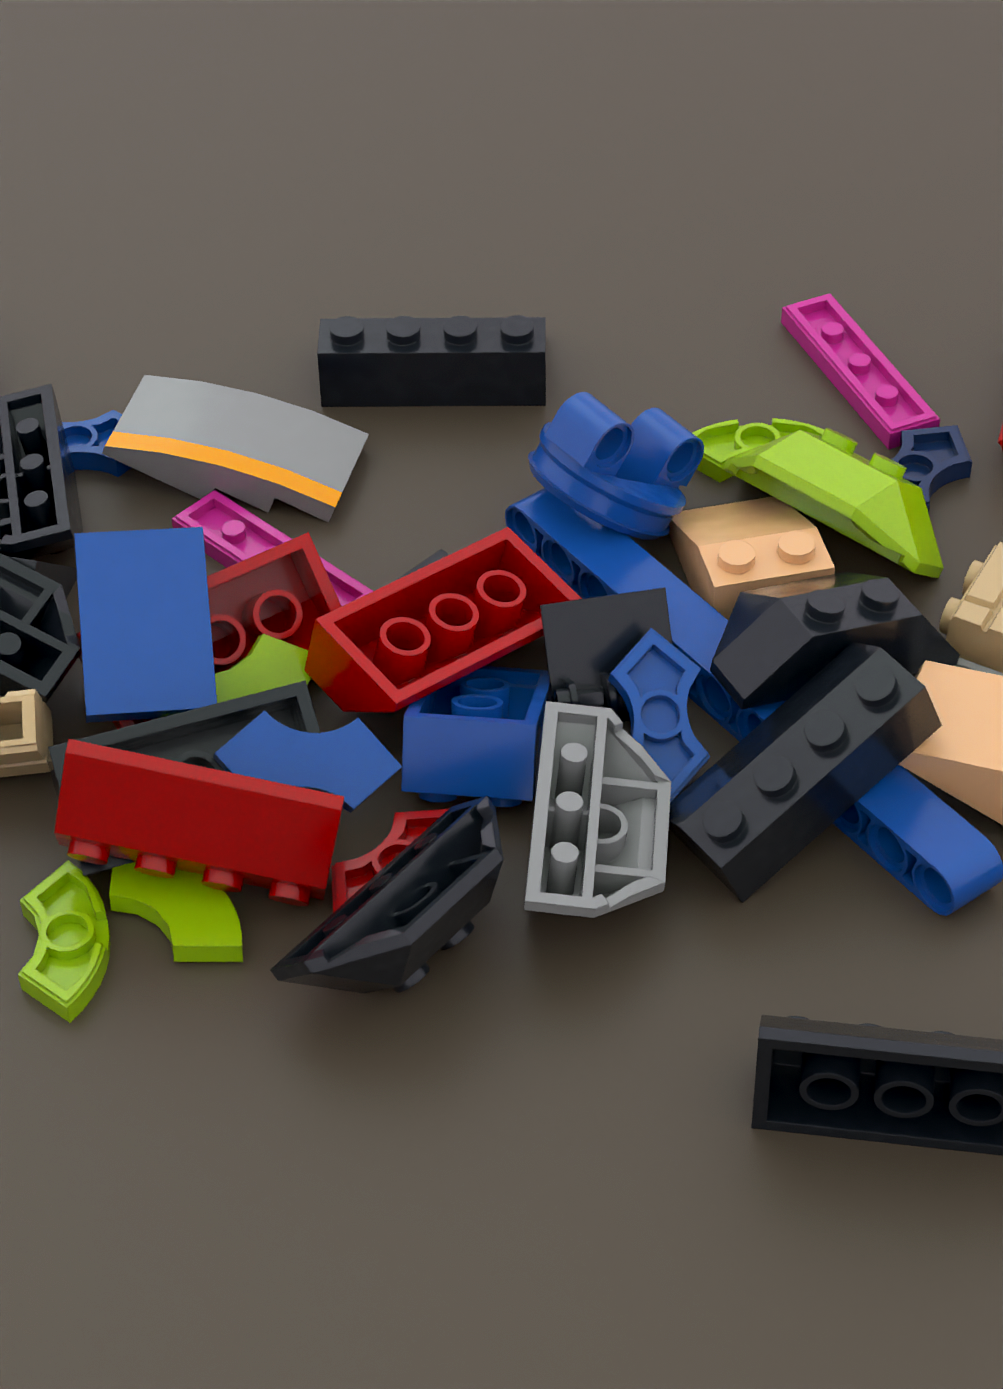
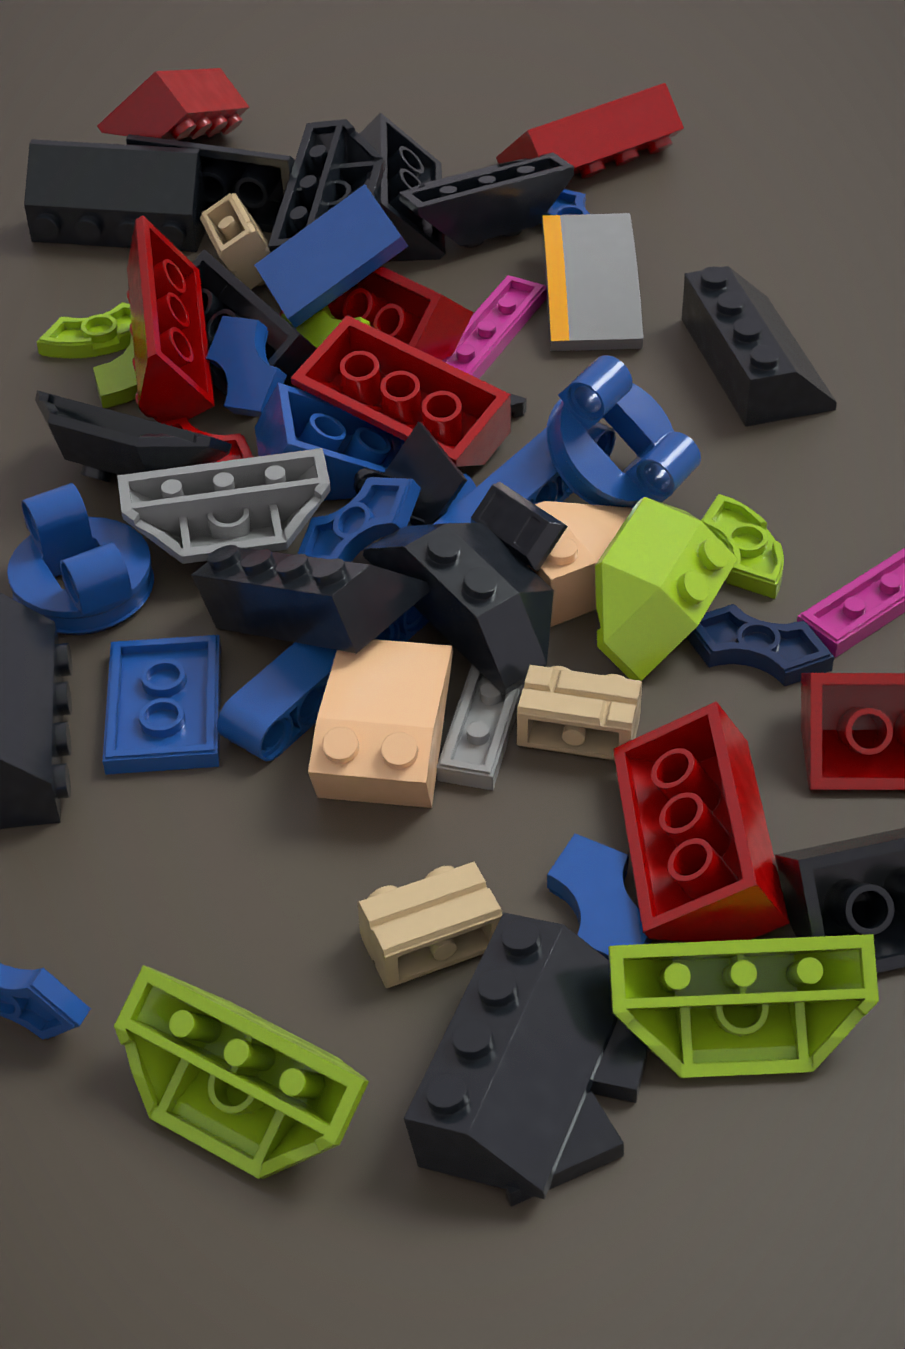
camera: 75 degrees right, 0 degrees up
none -> blue piece [7,483,154,635]
none -> blue tile [102,635,221,775]
none -> black tile [470,482,568,572]

